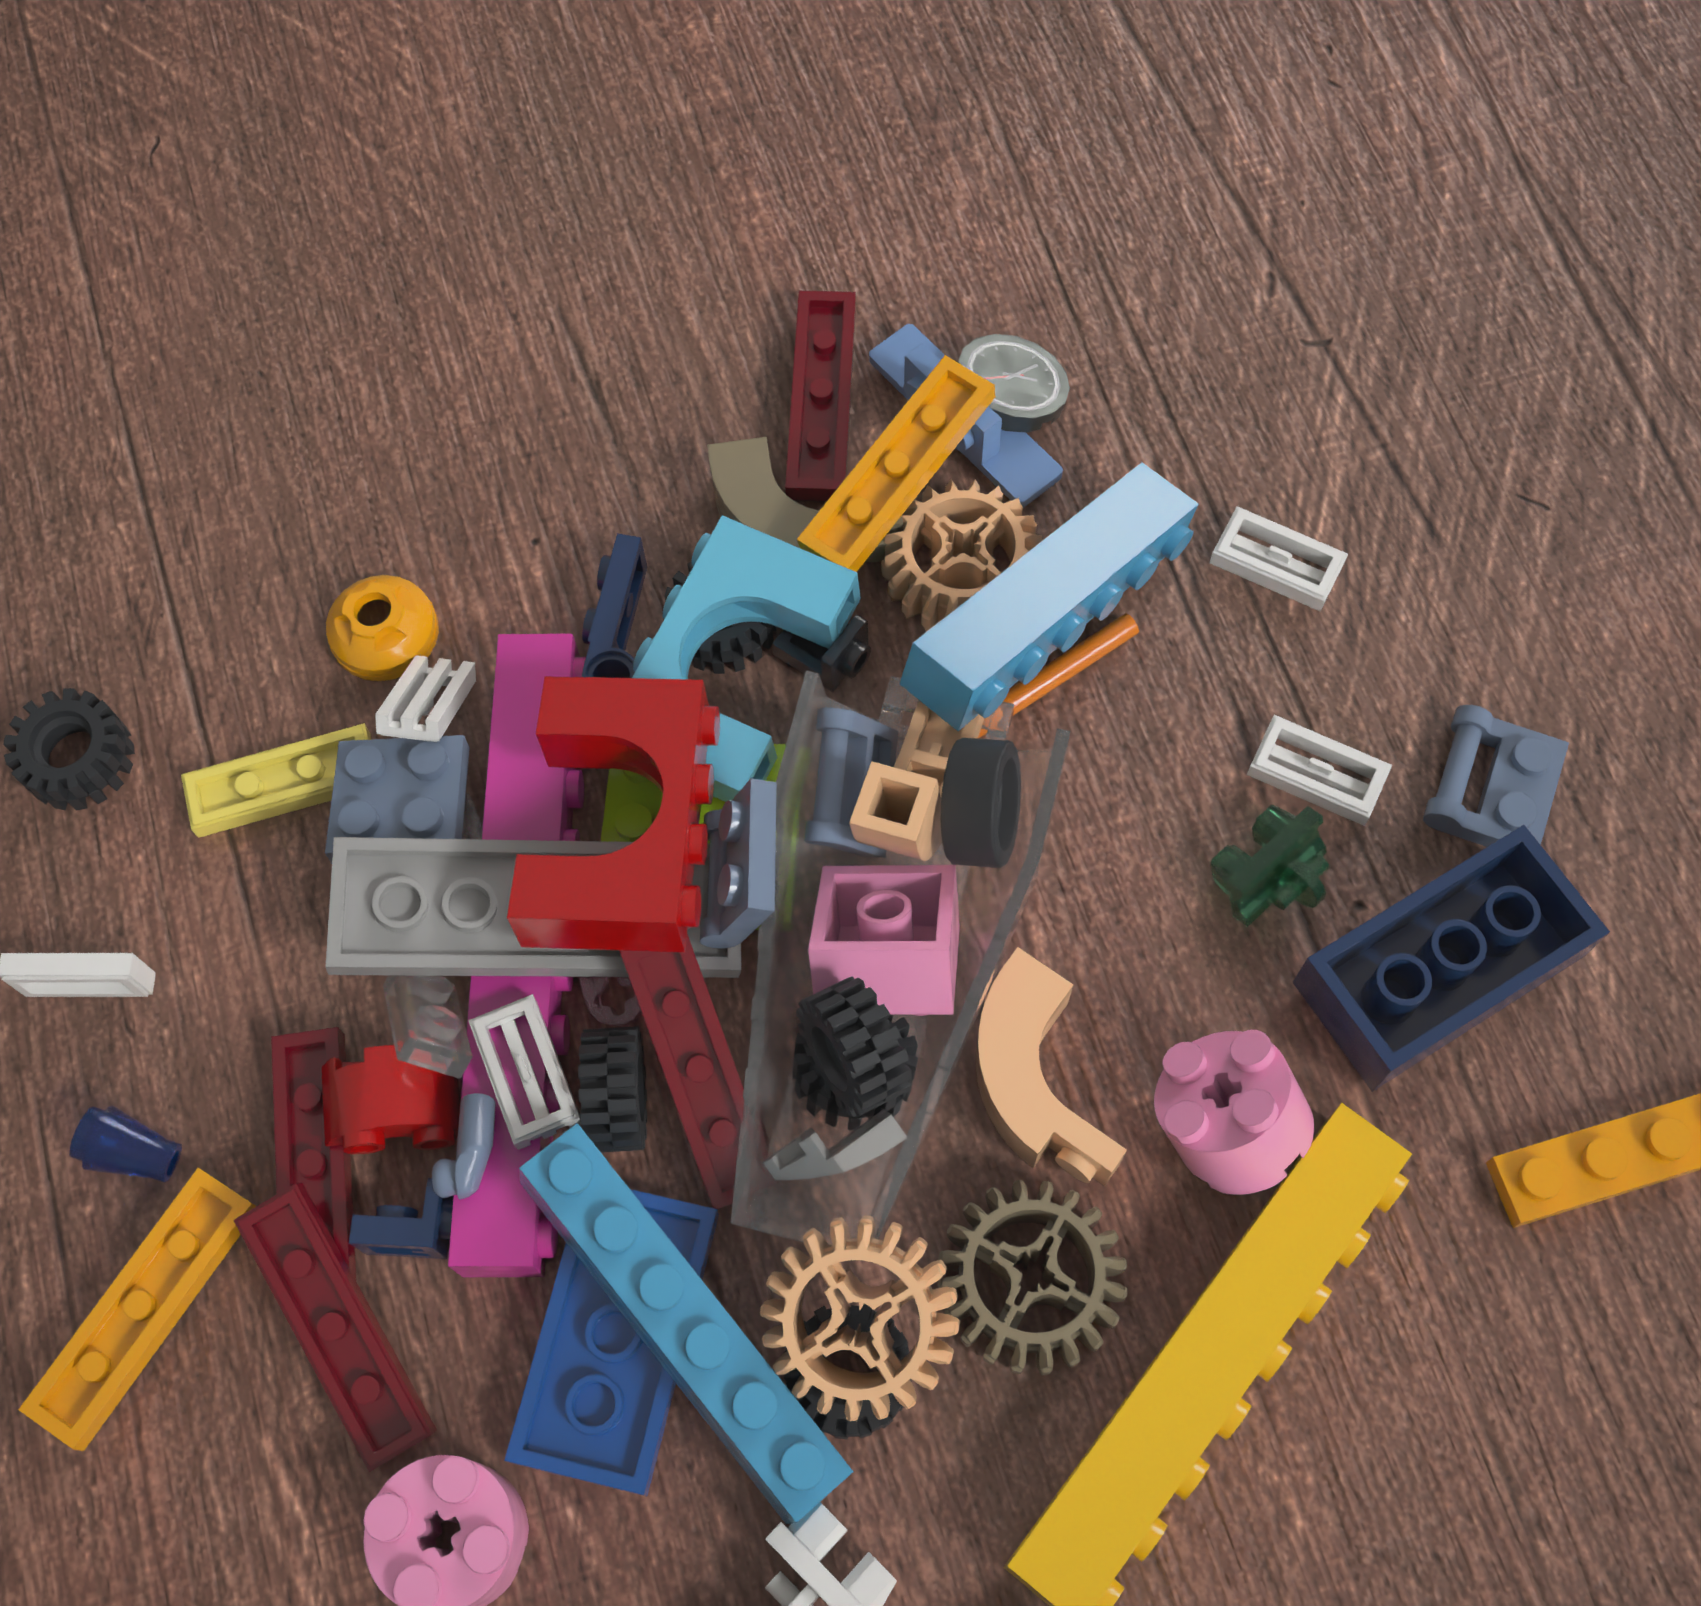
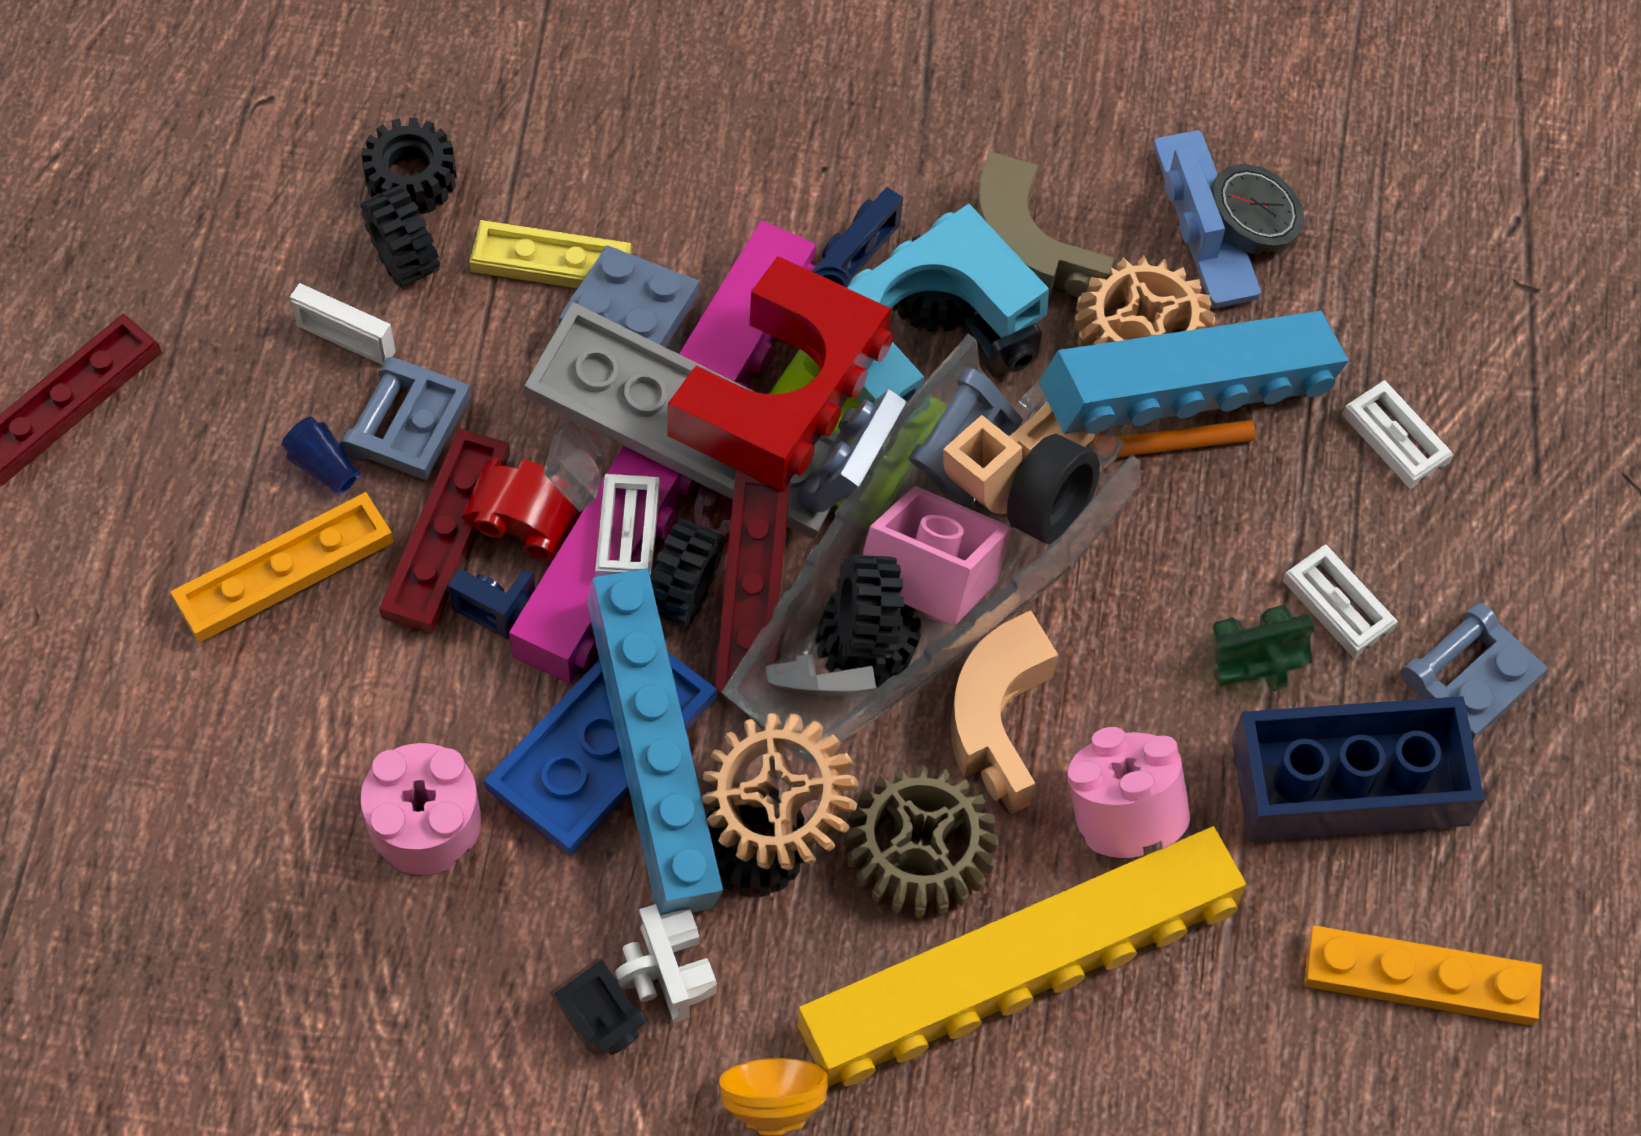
camera: 20 degrees right, 5 degrees down
dark red tile [233,1182,437,1472] -> none
light orange piece [326,575,439,681] -> none
white tile [375,655,476,742] -> none
sand blue arm [432,1093,496,1200] -> none
dark red plate [785,290,856,501] -> none
light orange plate [797,355,996,572] -> none
none -> sand blue plate [339,357,472,481]
none -> black tyre [360,185,440,288]

